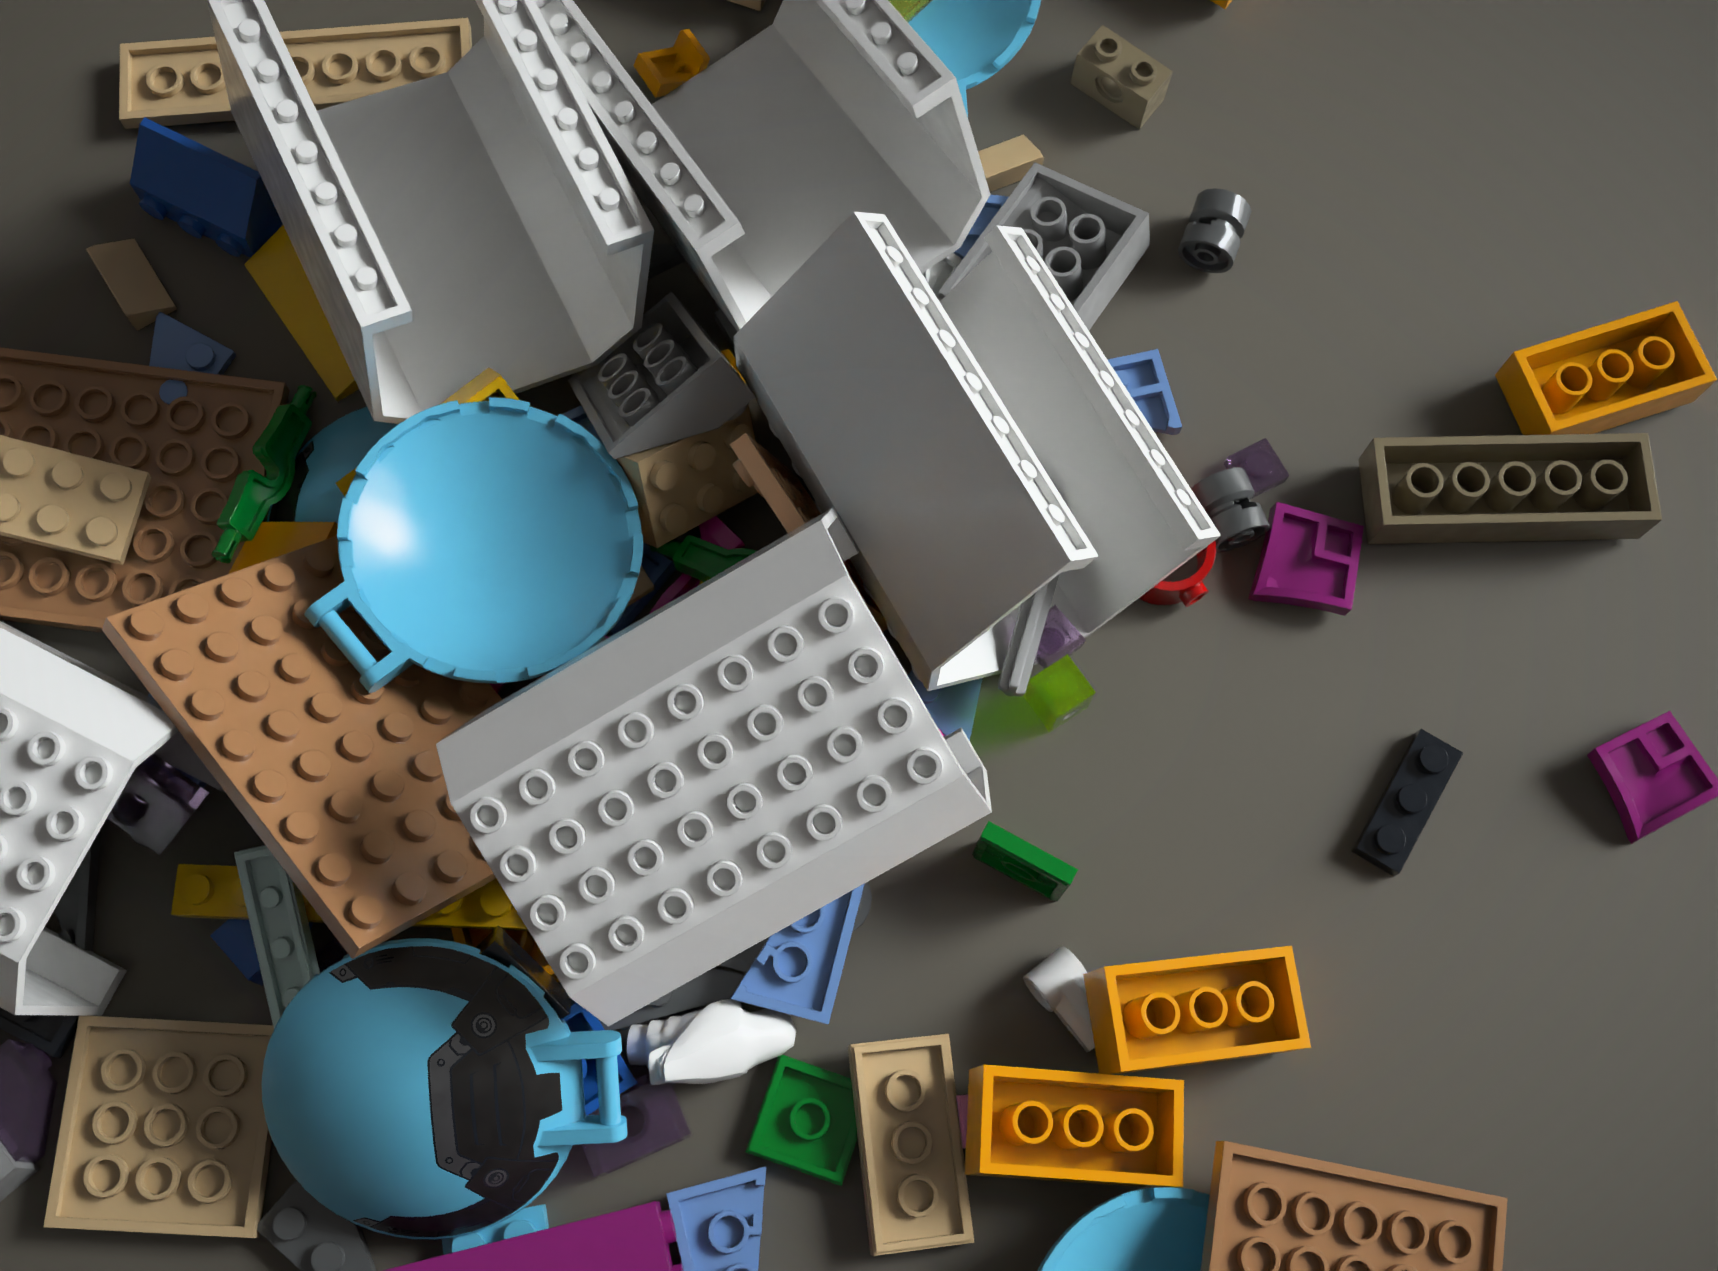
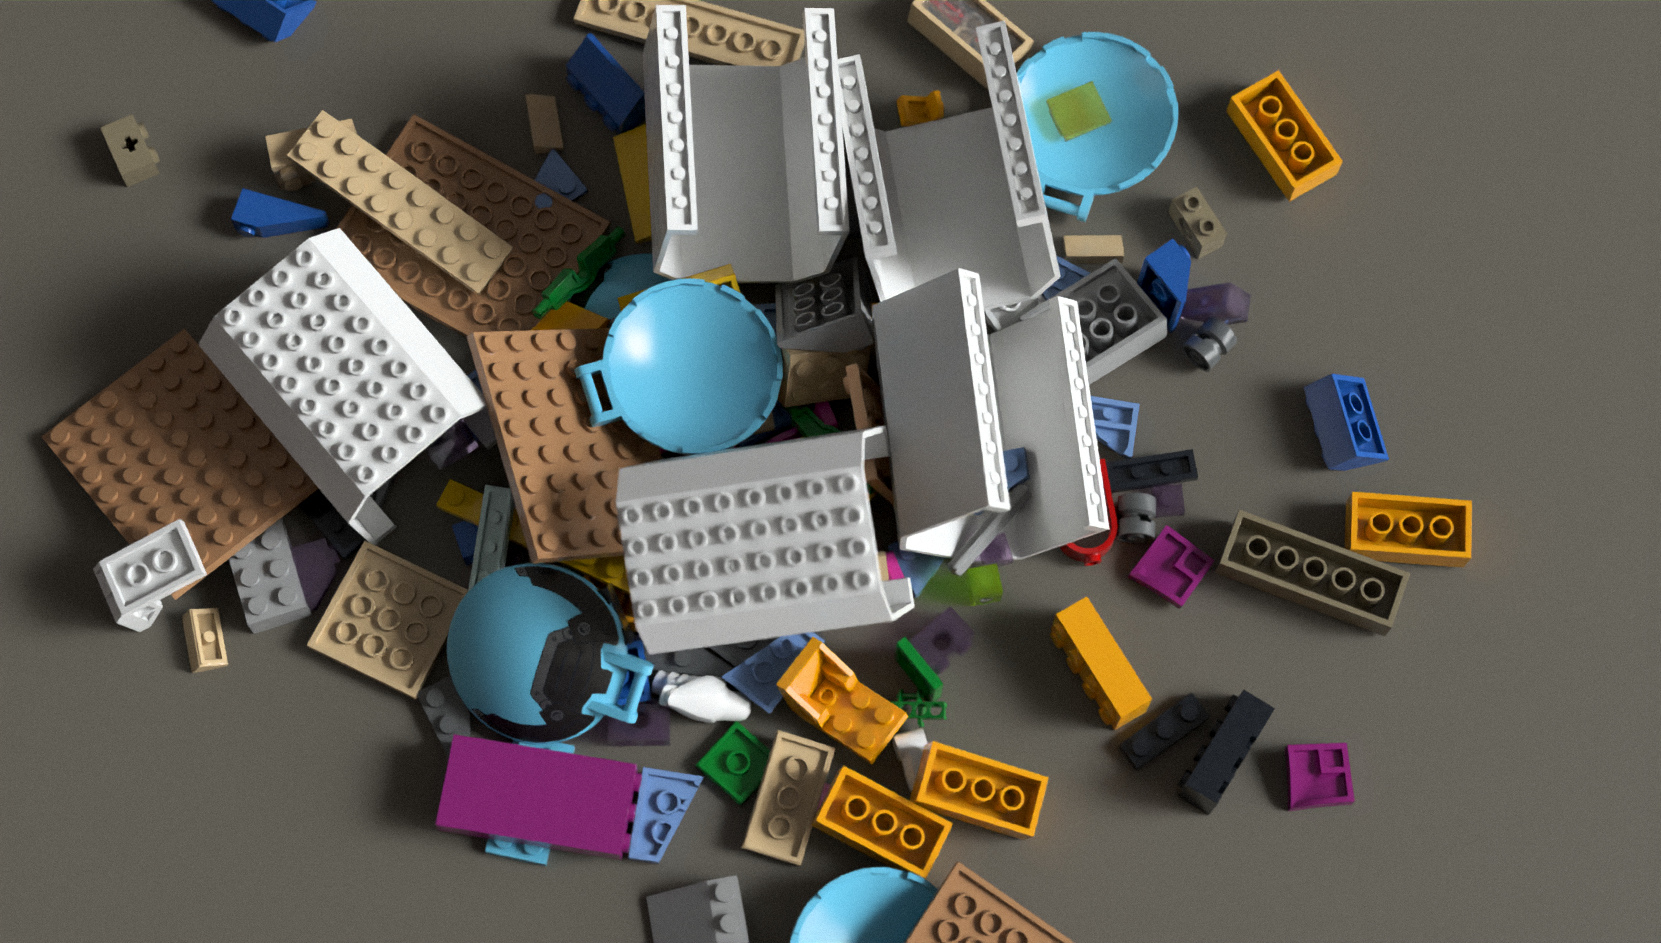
camera: 25 degrees right, 0 degrees up
none -> light orange bracket [776,637,908,765]
none -> green piece [891,689,947,727]
none -> clear purple brick [909,606,975,676]
none -> light orange brick [1050,596,1152,731]
none -> black plate [1106,449,1198,493]
none -> blue slope [1137,239,1191,333]
none -> black wedge [1177,689,1275,815]
none -> clear purple slope [1180,282,1251,325]
none -> blue slope [1304,374,1389,471]

